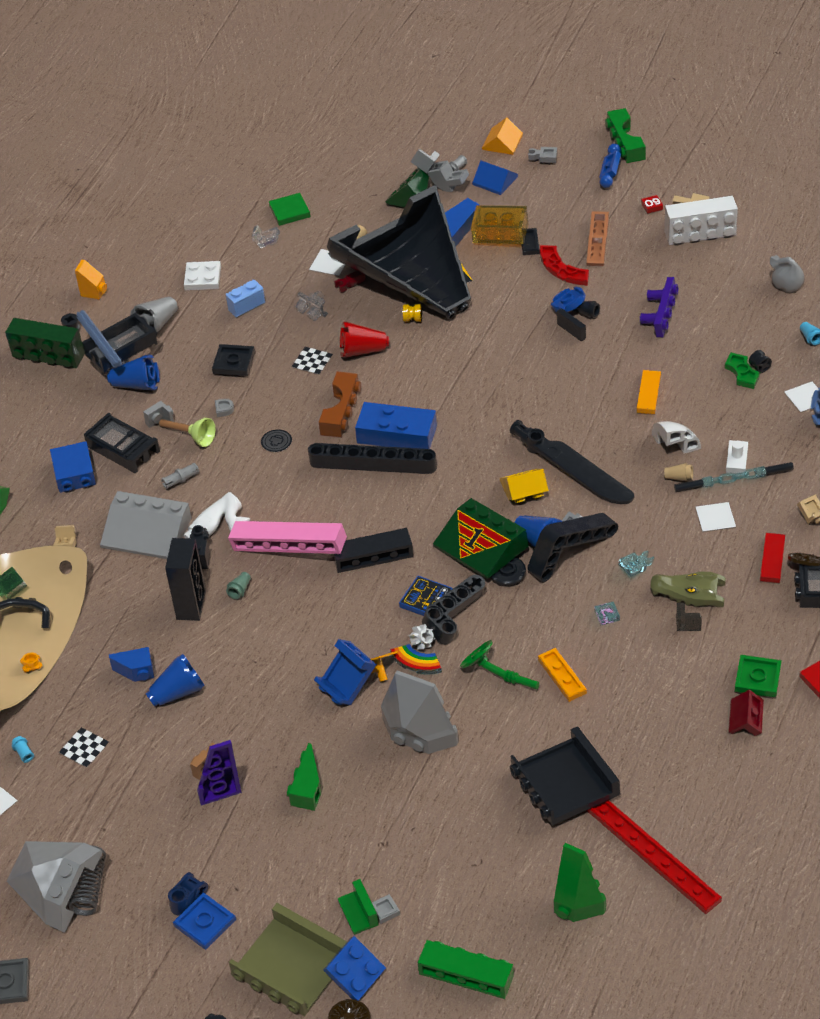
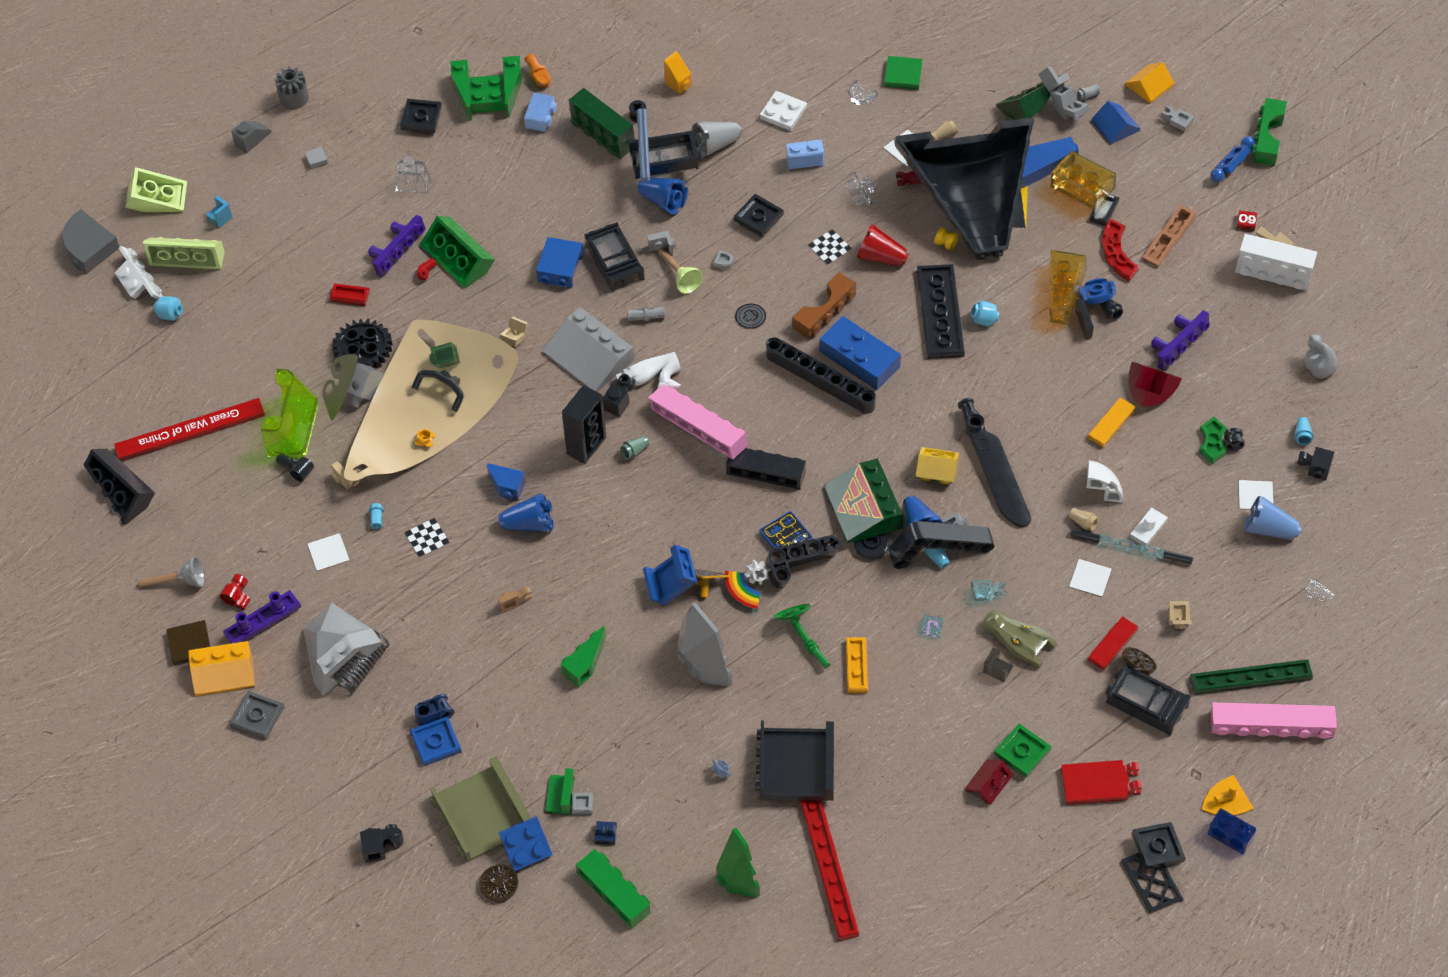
camera: 25 degrees right, 10 degrees up
dark purple wedge [197,740,242,806] -> none
none -> dark blue tile [594,821,617,844]
none -> sand blue plate [711,759,732,778]
none -> black tile [917,264,965,359]
none -> medium azure cone [924,548,950,569]
none -> medium azure head [970,301,999,327]
none -> clear yellow wedge [1049,250,1087,325]
none -> dark red brick [1129,362,1182,406]

